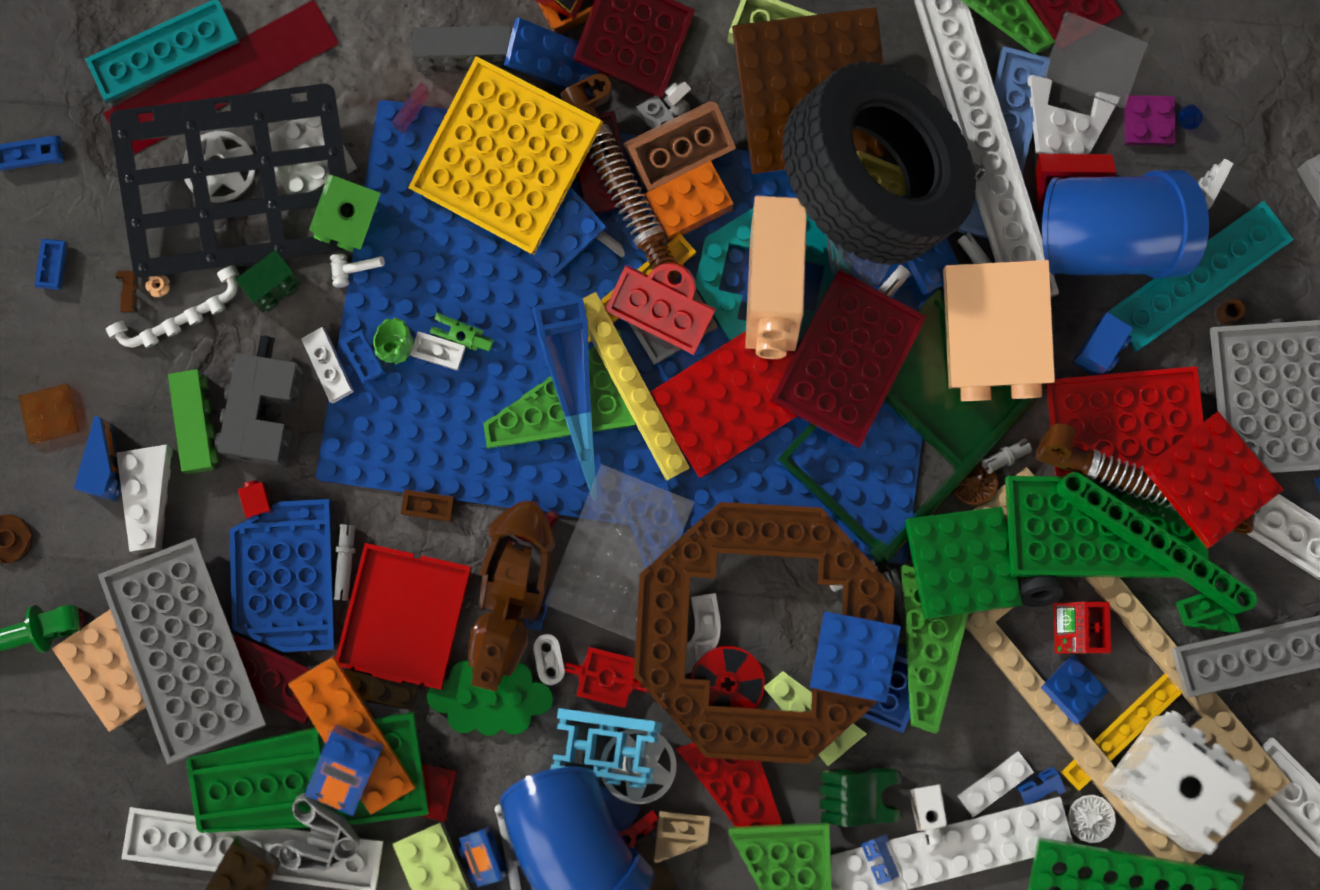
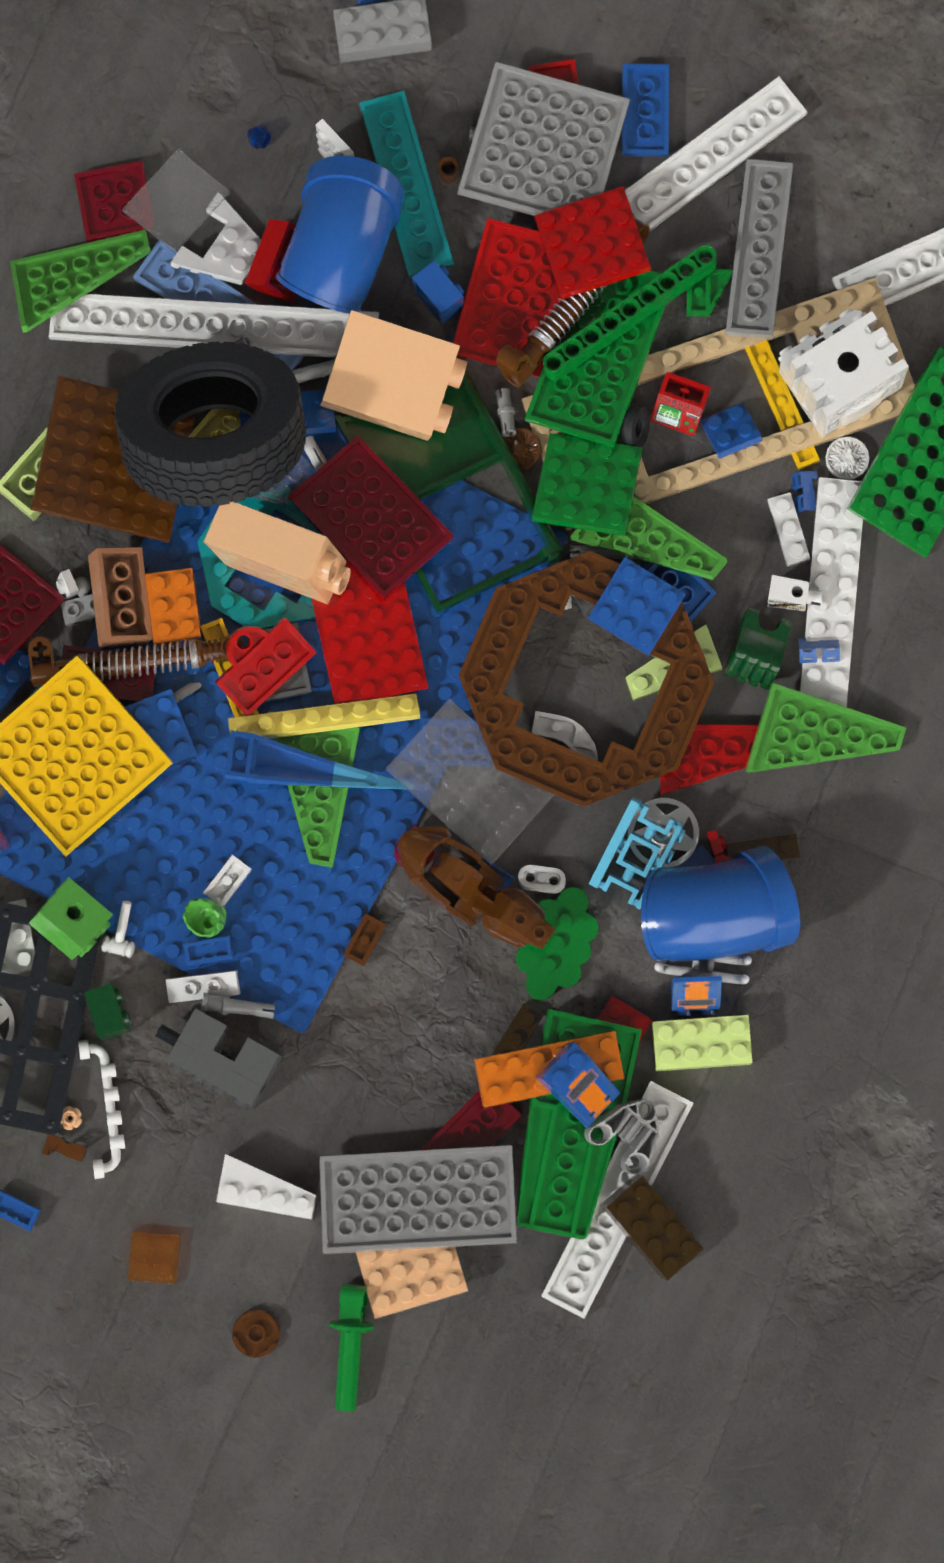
camera: 65 degrees left, 0 degrees up
blue slope [74,416,122,502] -> none
bright green brick [168,369,219,474] -> none
blue plate [230,499,335,652] -> none
red brick [238,480,272,519] -> none
light grey pin [333,524,356,601] -> none
red piece [336,543,472,690] -> none
bright green hinge [430,312,494,351] -> none
red plate [564,647,648,708] -> none
tan wing [654,811,710,862] -> none
red piece [690,646,765,708] -> none
magenta plate [1124,95,1175,146] -> none
none -> light grey pin [201,992,275,1019]

